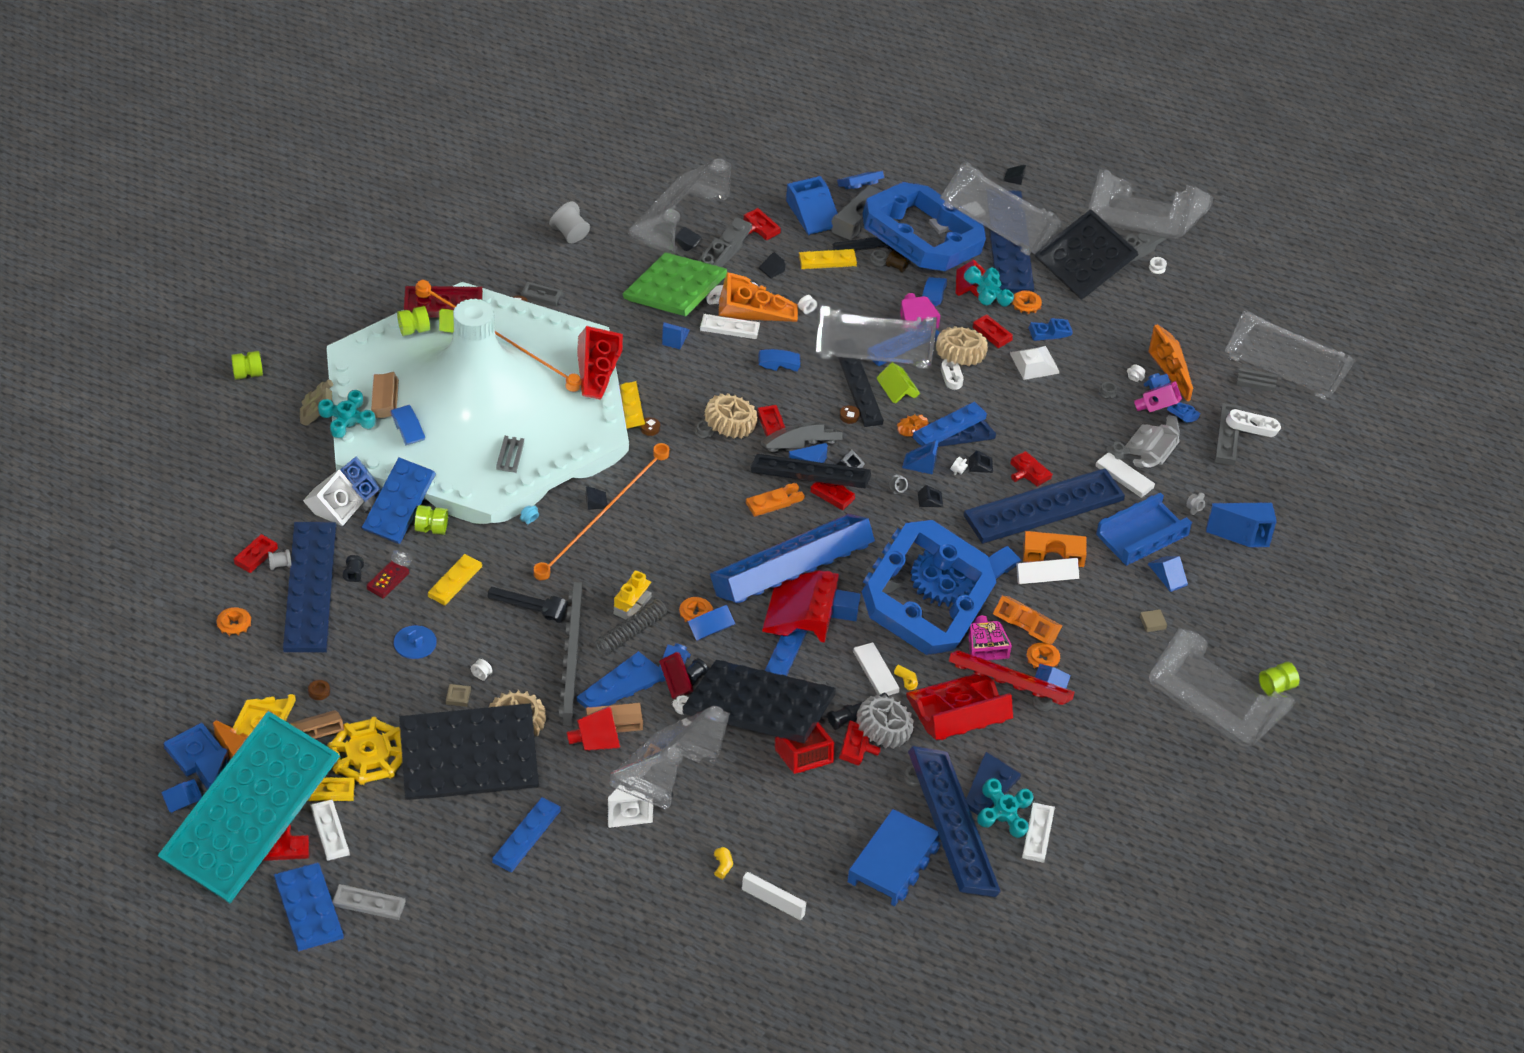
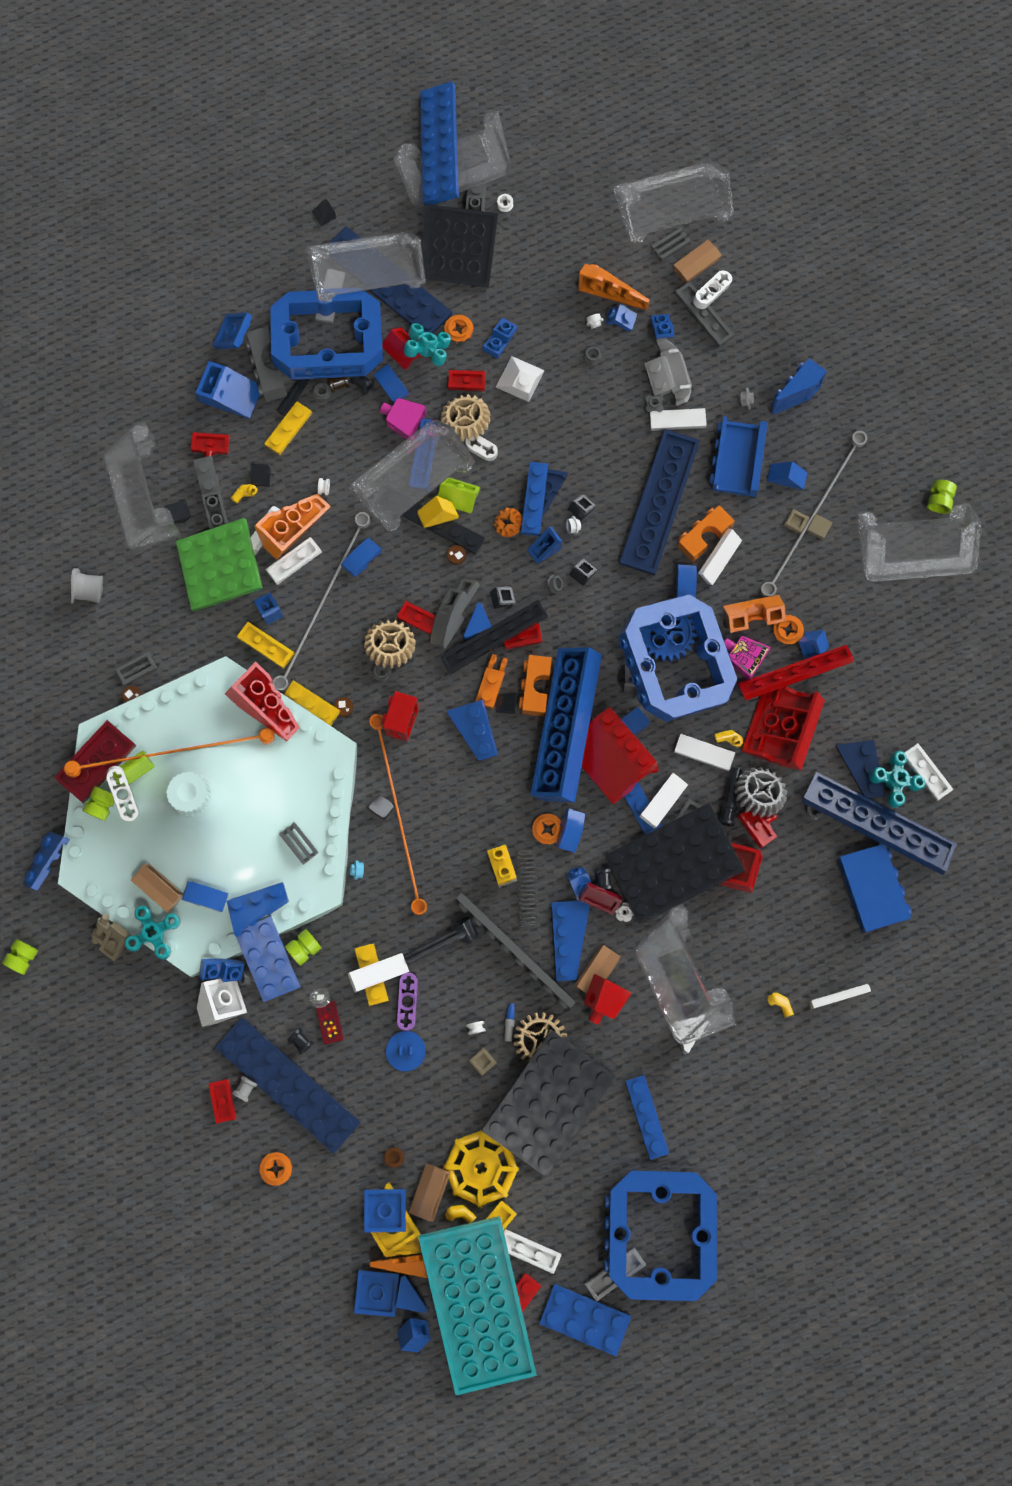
camera: 40 degrees left, 30 degrees up
red plate [1010,451,1053,487] -> none
dark pink torso [1134,381,1182,412] -> none
none -> blue wing [23,832,70,891]
none -> white beam [106,766,138,821]
none -> blue wing [226,882,289,937]
none -> yellow arm [231,484,257,504]
none -> yellow plate [237,622,294,669]
none -> light grey piece [273,512,370,692]
none -> white tile [348,953,409,992]
none -> black bush [350,376,375,395]
none -> blue plate [364,1189,406,1232]
none -> red piece [381,691,420,742]
none -> medium lavender beam [397,973,418,1031]
none -> yellow slope [417,496,459,528]
none -> blue plate [420,81,459,207]
none -> blue wing [447,700,498,761]
none -> black slope [497,693,517,714]
none -> light grey piece [504,1003,515,1042]
none -> orange arch [519,655,552,717]
none -> blue panel [604,1171,717,1301]
none -> white tile [639,773,688,829]
none -> medium nougat piece [673,240,722,284]
none -> light grey piece [760,431,867,598]
none -> dark tan tile [784,509,810,534]

